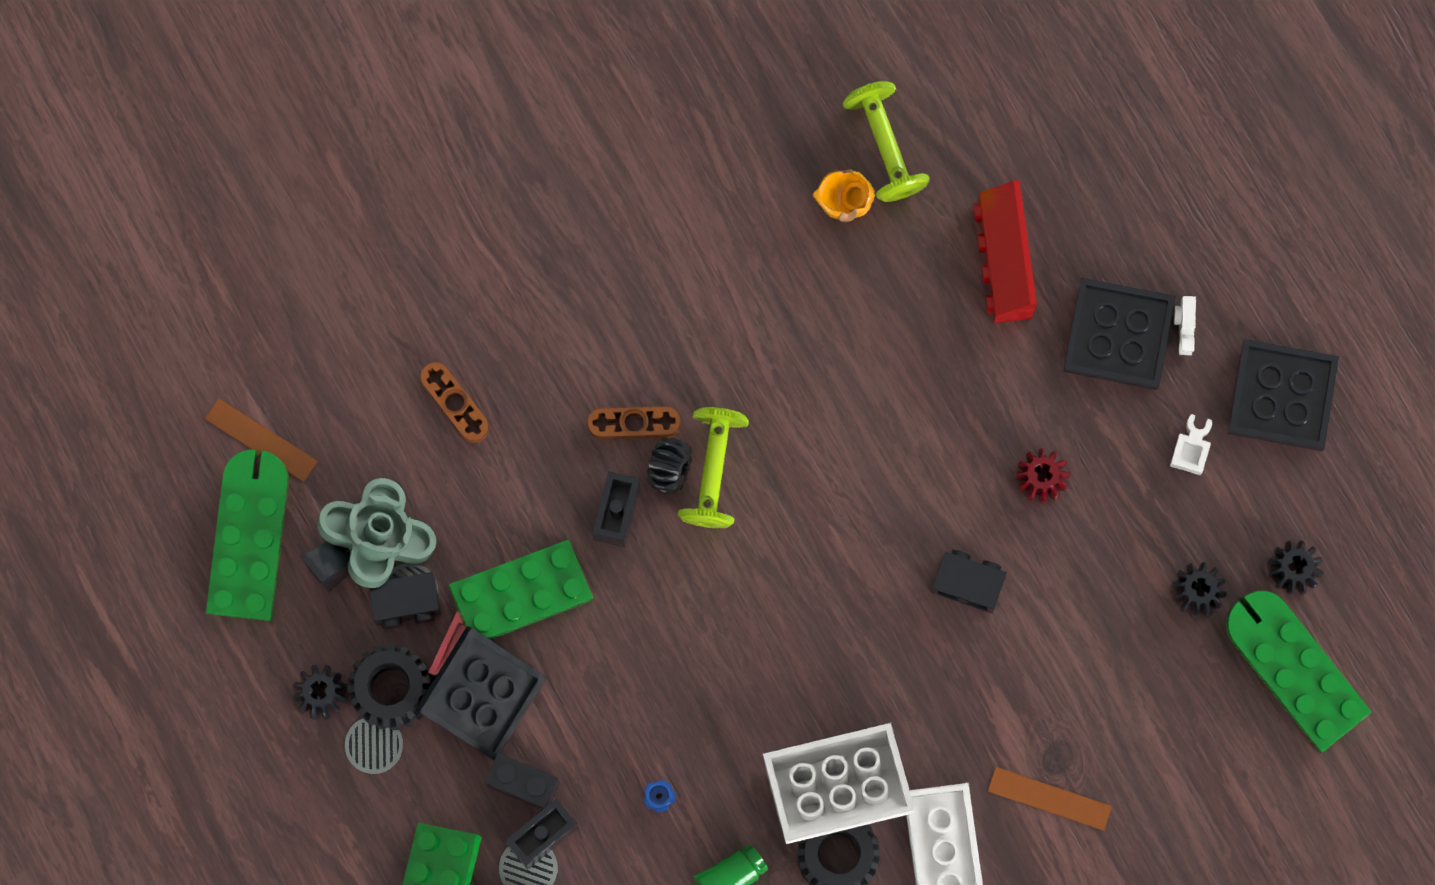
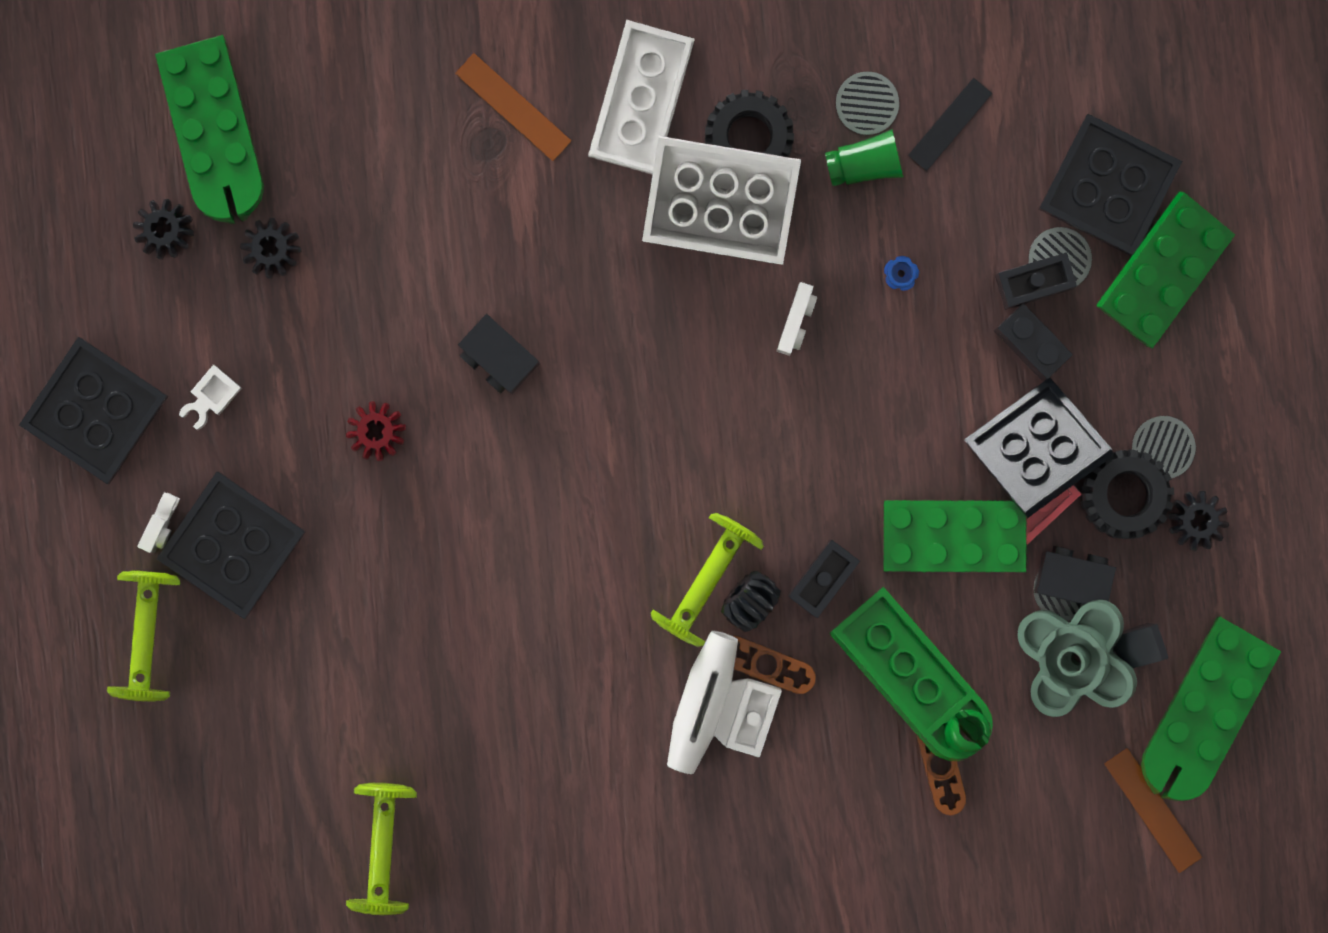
camera: 160 degrees left, 10 degrees up
light orange hair [813,169,875,222] -> none
red slope [973,180,1037,323] -> none
none -> lime hose [107,570,180,702]
none -> white plate [667,631,782,774]
none -> white plate [777,282,817,356]
none -> green plate [829,587,993,761]

